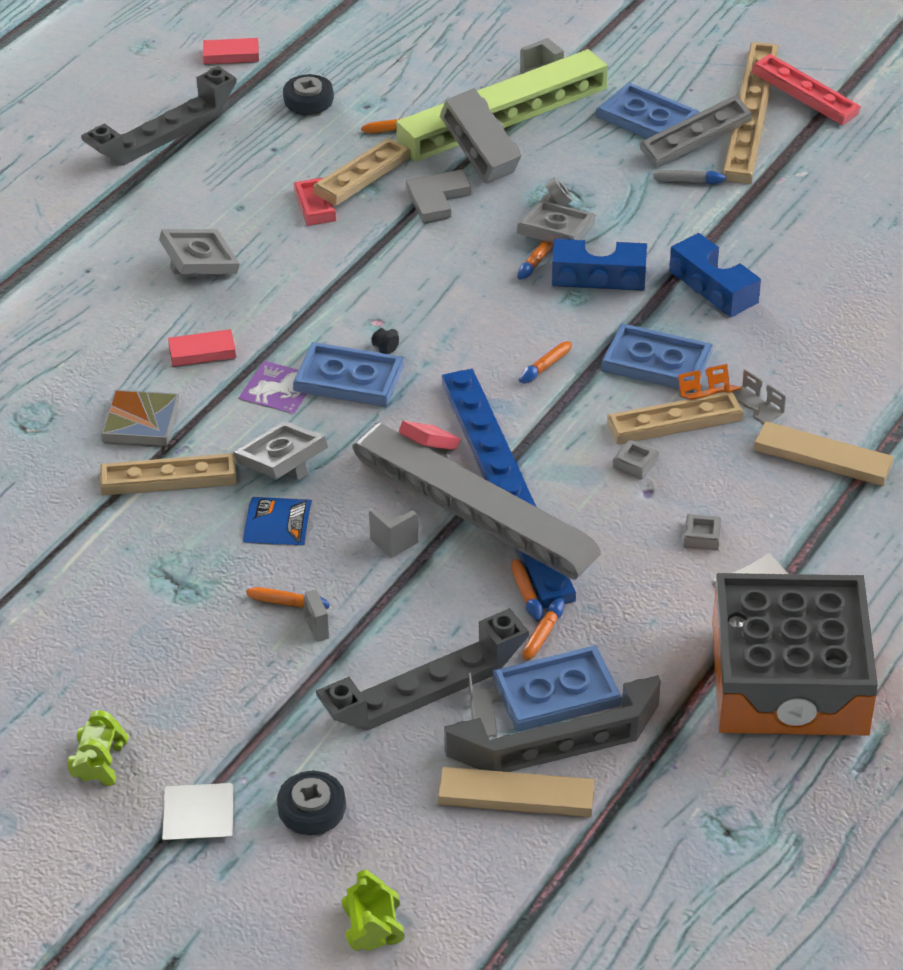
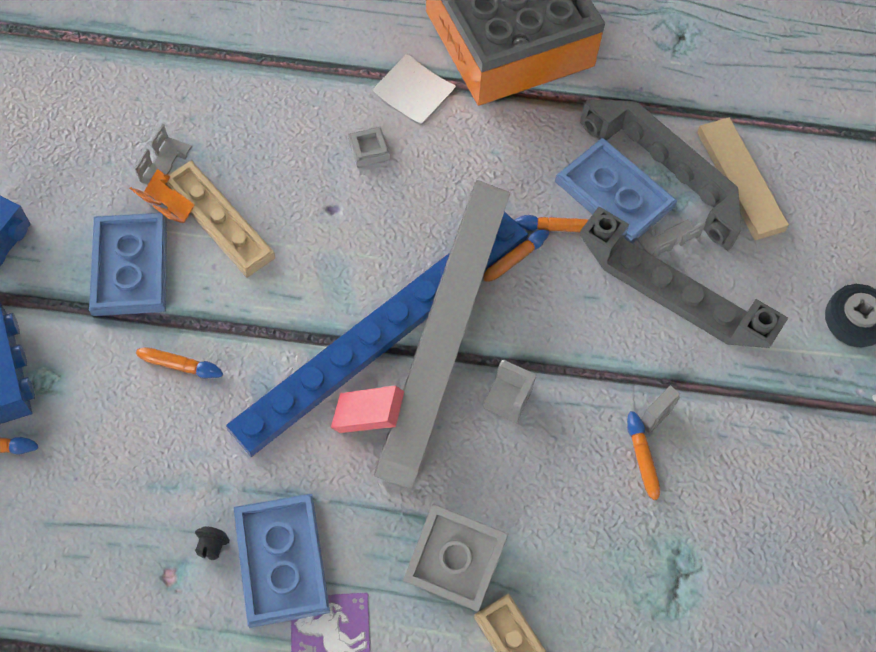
camera: 120 degrees left, 20 degrees up
blue sticker [243,497,312,545] -> none
light grey tile [613,440,659,479] -> none
tan tile [754,421,894,486] -> none

